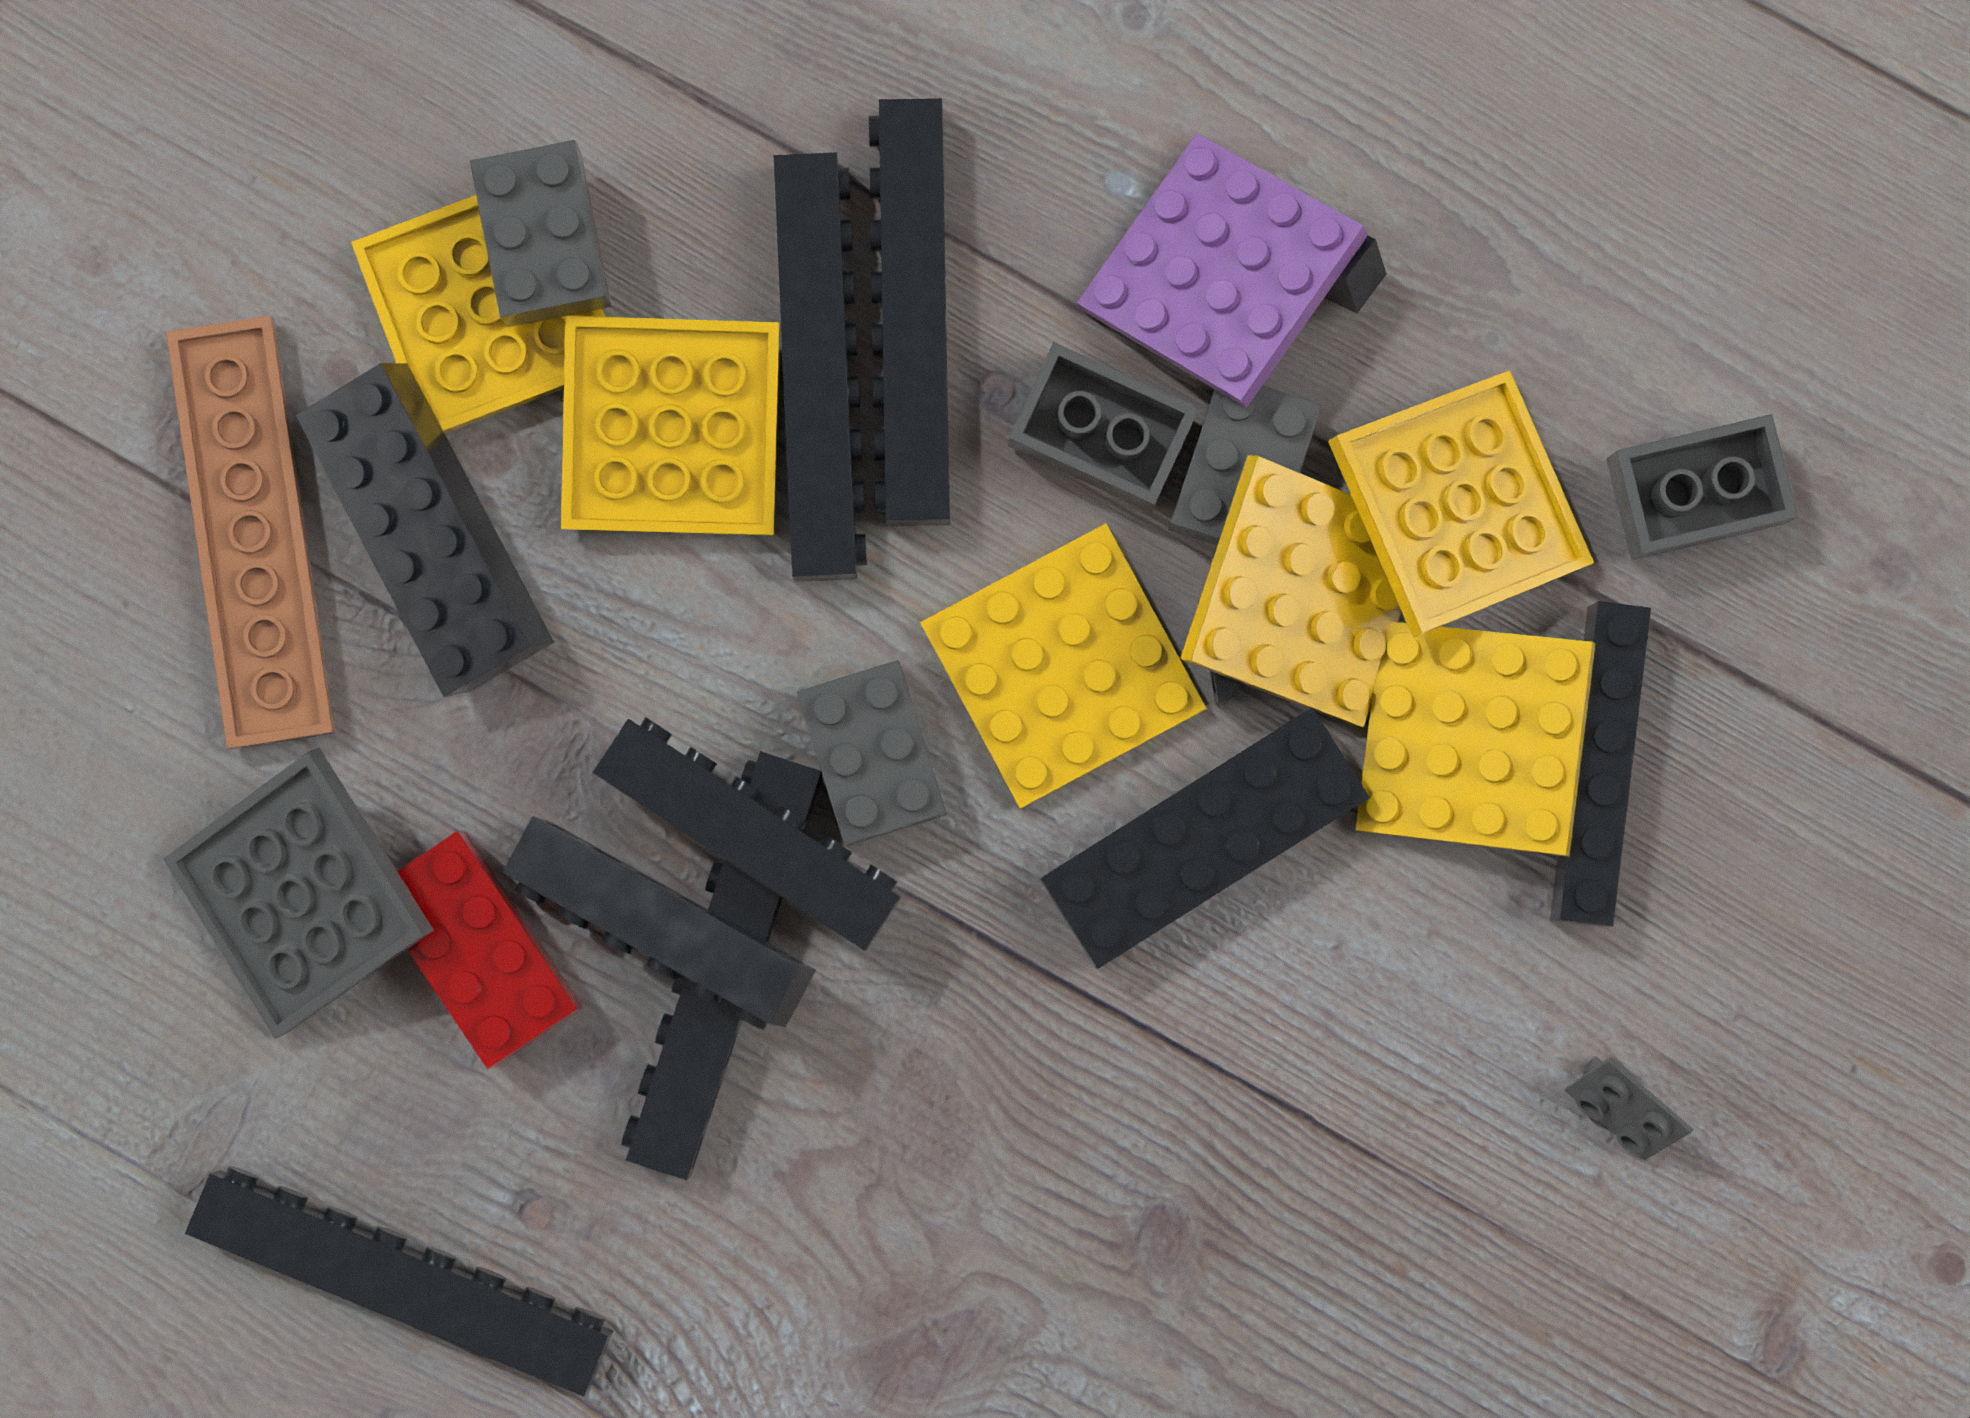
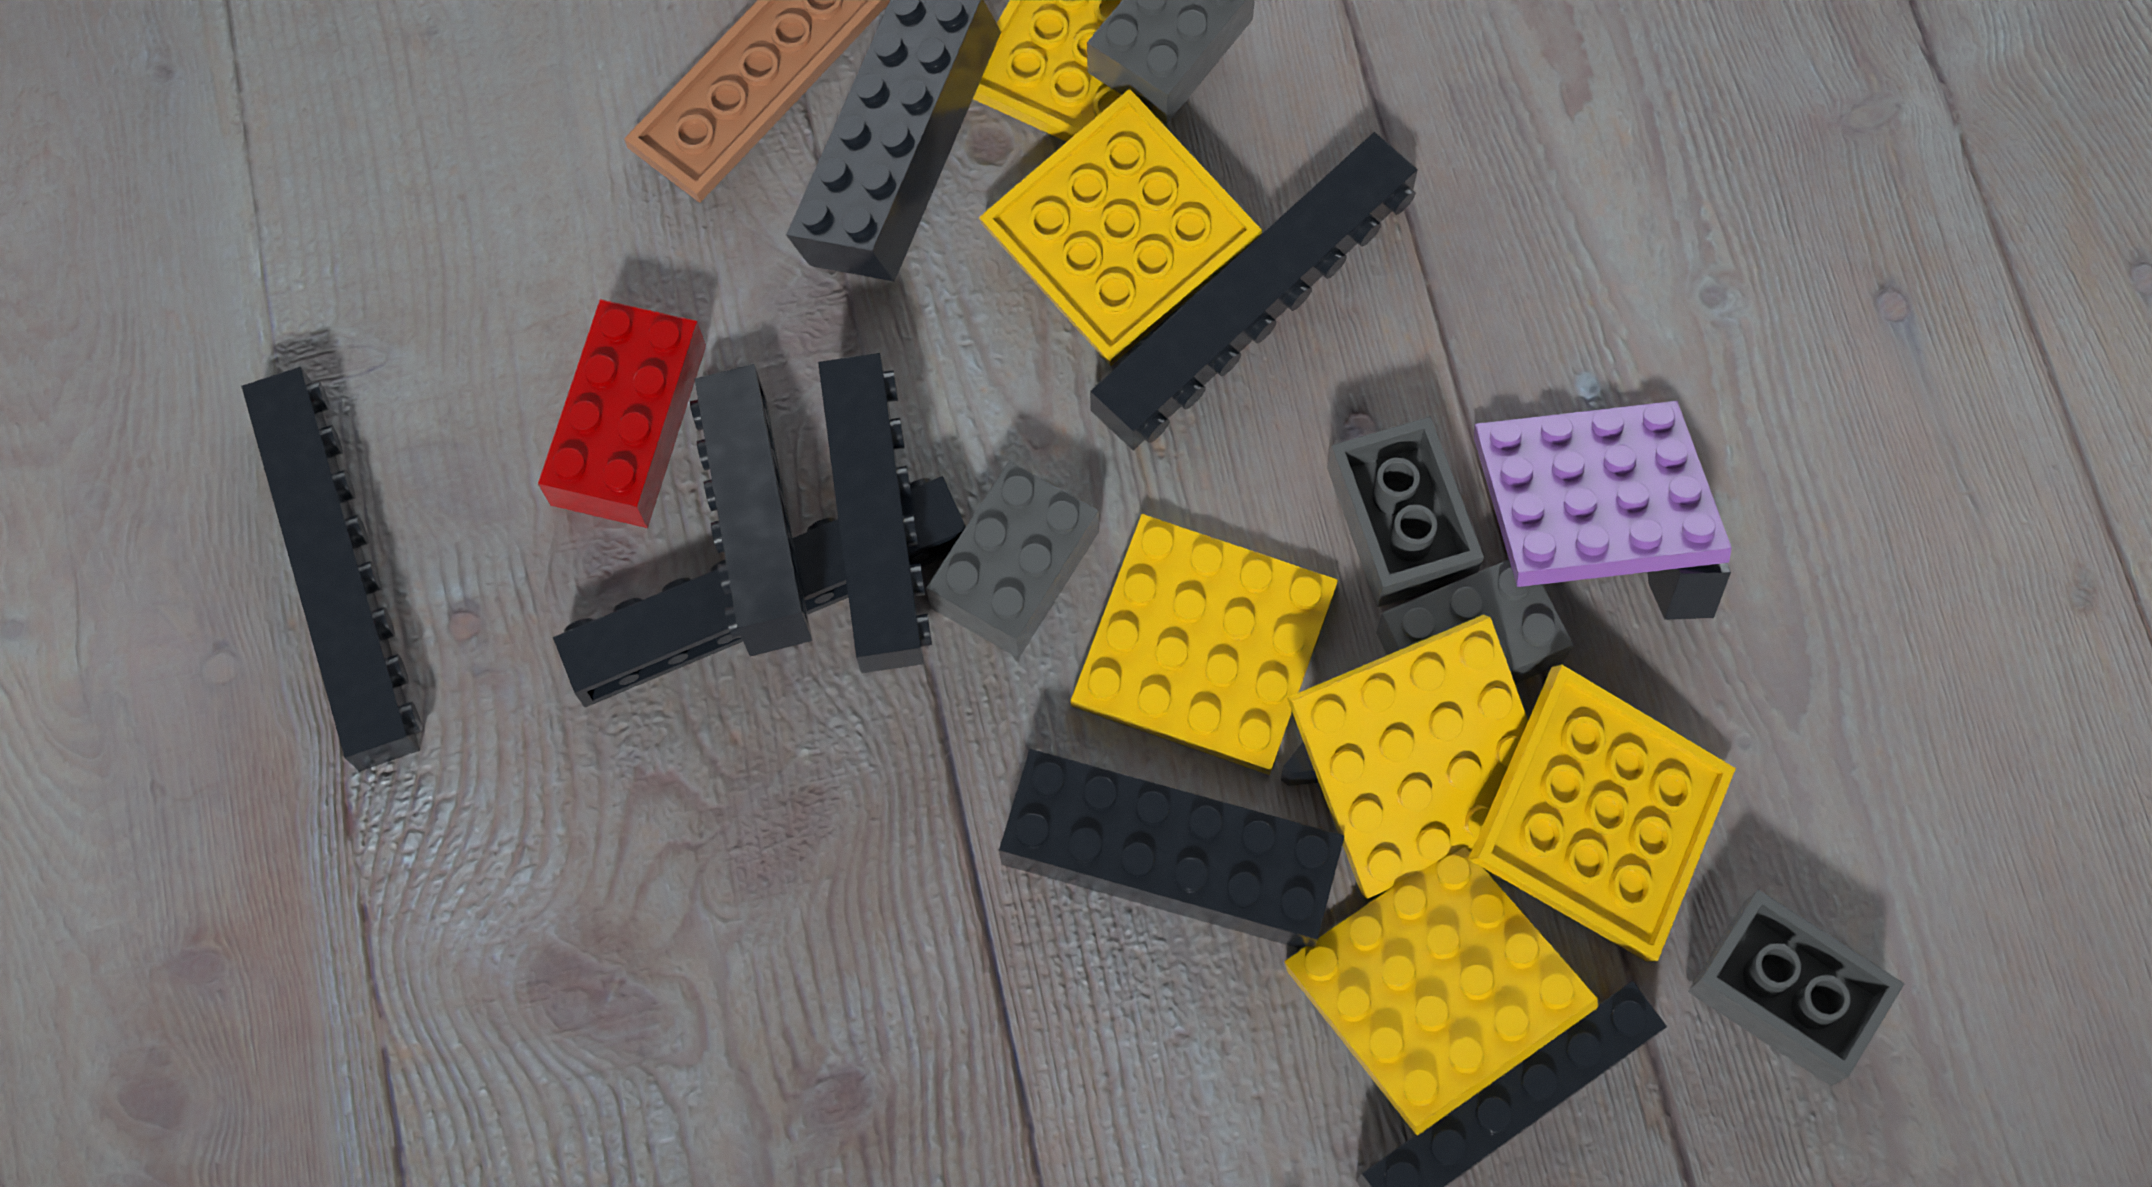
camera: 55 degrees right, 15 degrees down
dark grey plate [163,748,434,1039] -> none
black brick [869,98,950,526] -> none

